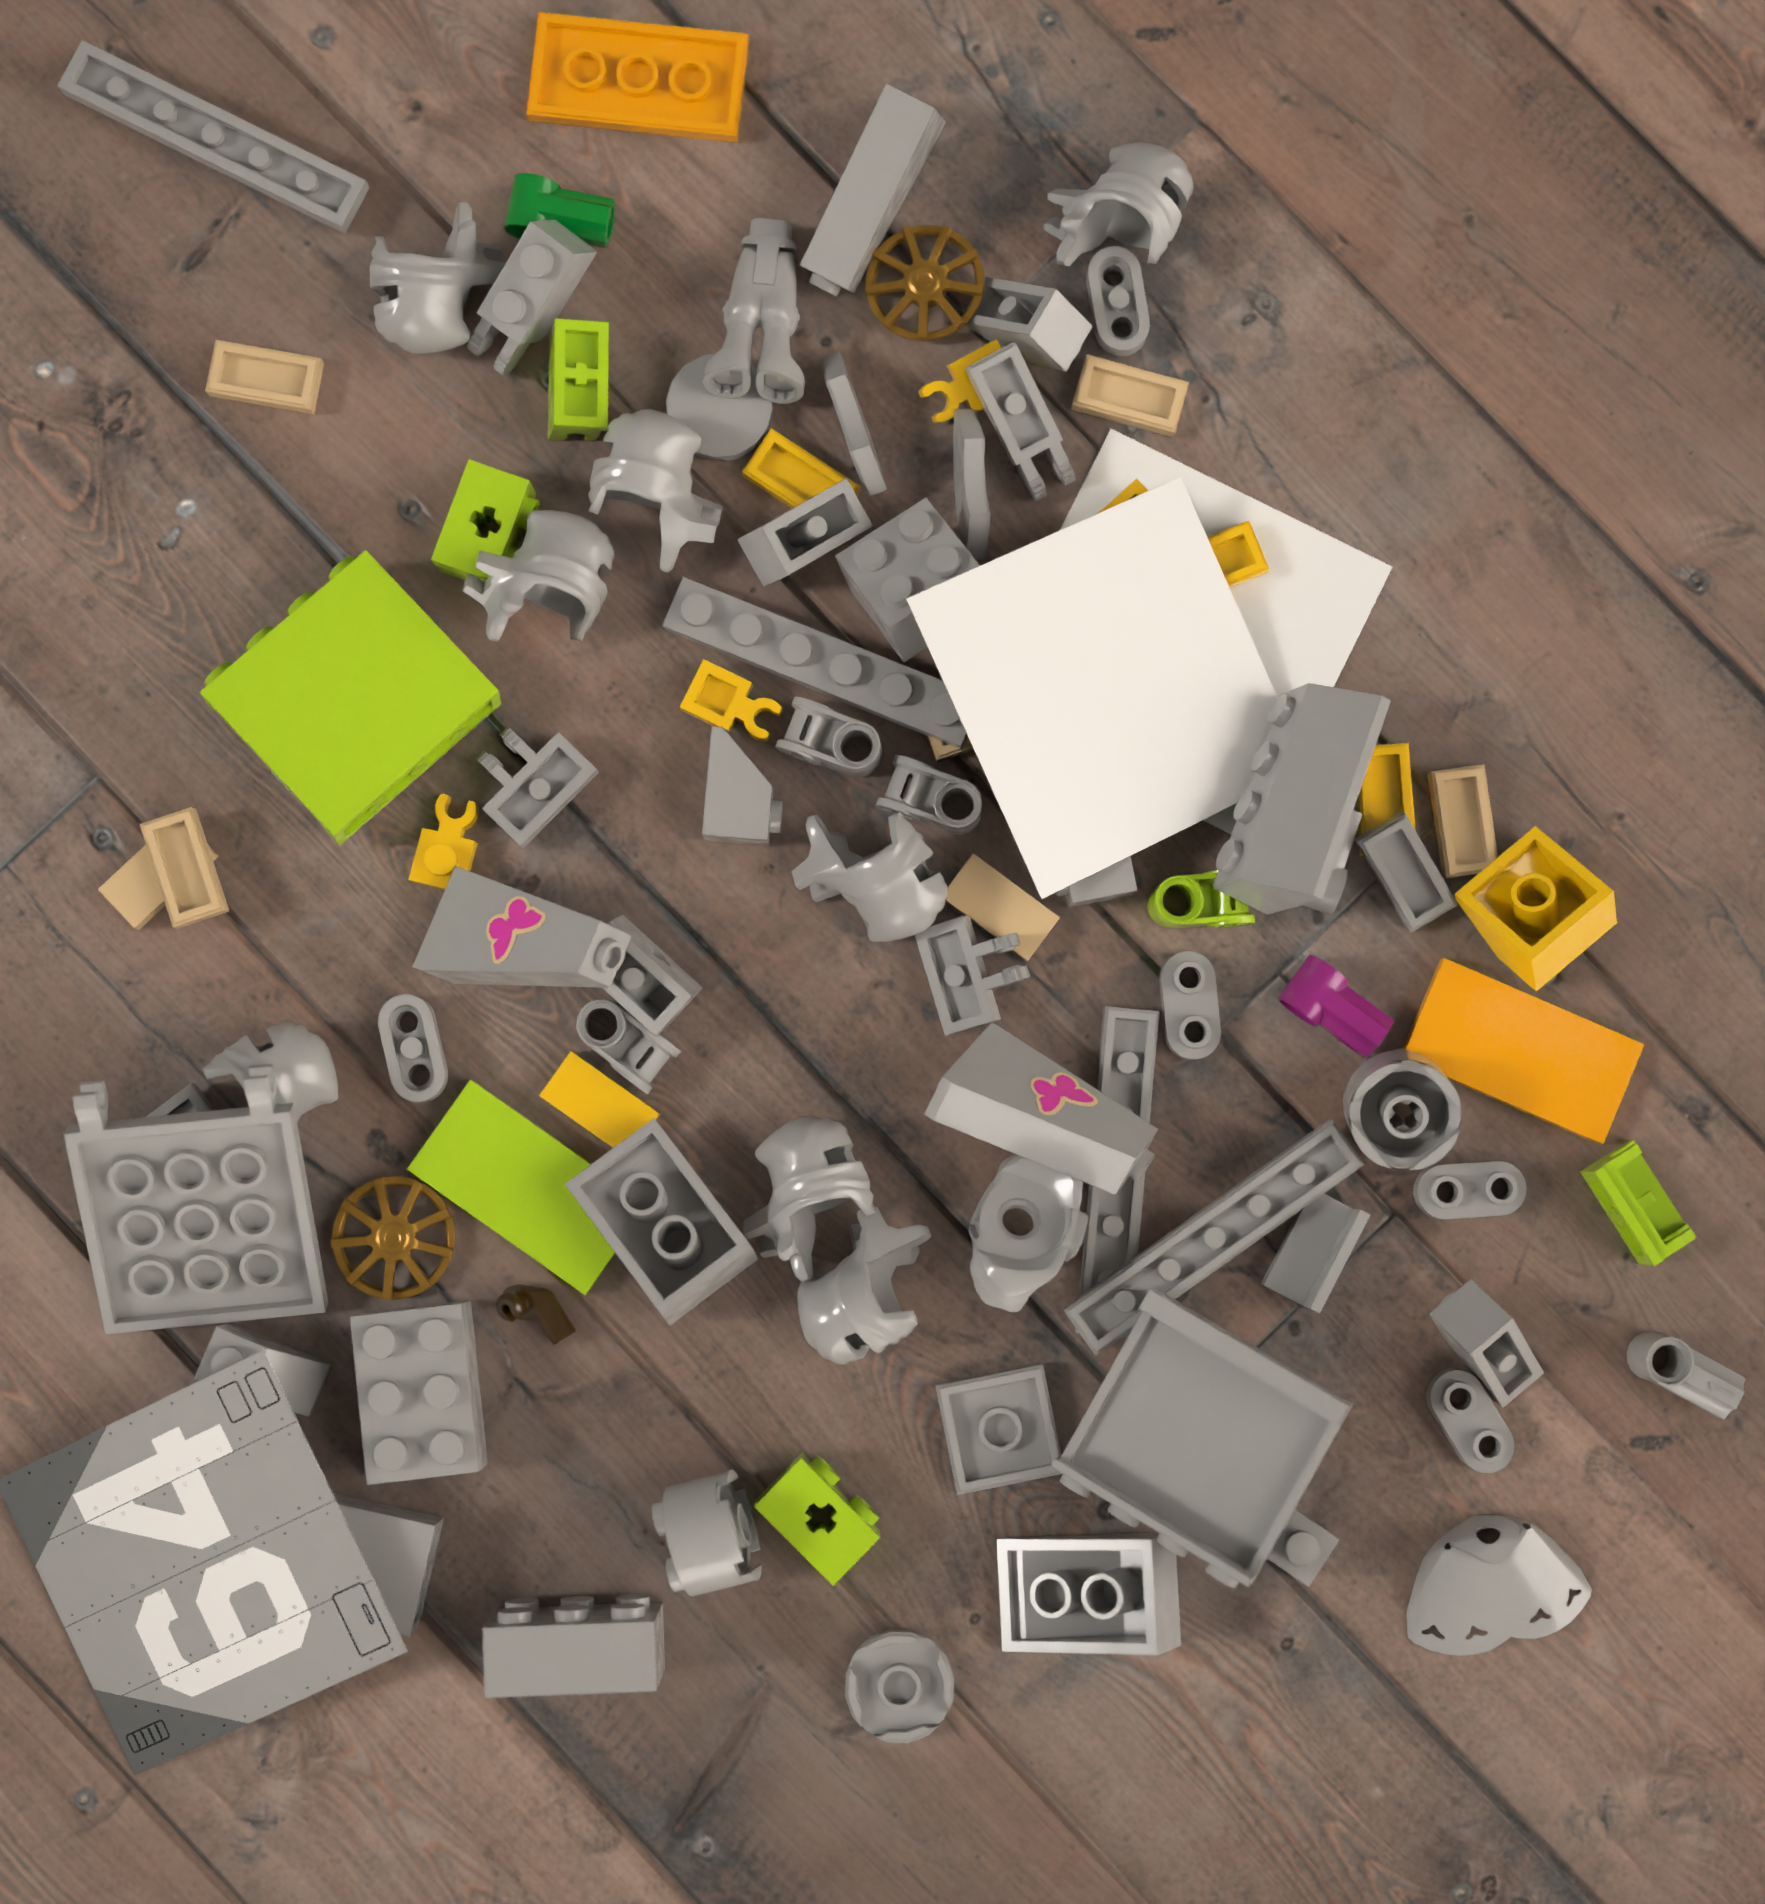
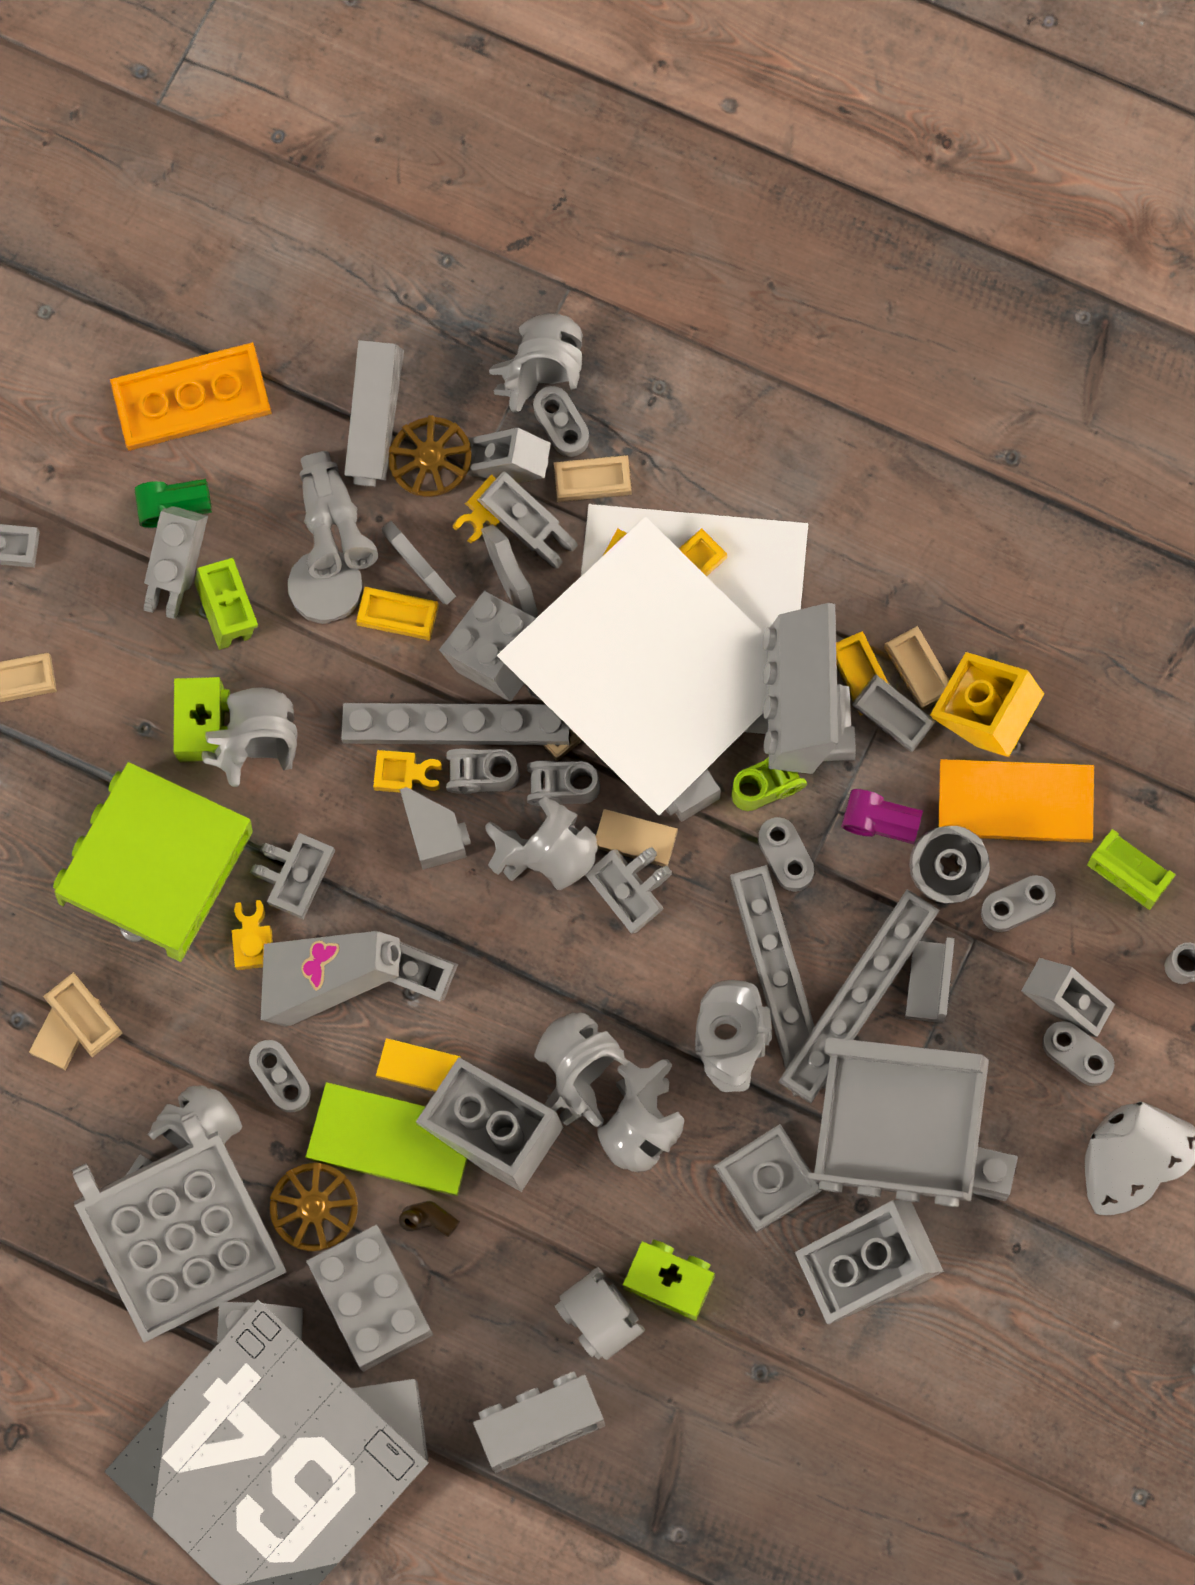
camera: 10 degrees left, 10 degrees down
light grey piece [369,202,506,354] -> none
light grey piece [576,1000,682,1094] -> none
light grey piece [588,409,723,573] -> none
light grey slope [737,478,873,587] -> none
light grey tile [845,1628,954,1743] -> none
light grey slope [924,1022,1158,1195] -> none

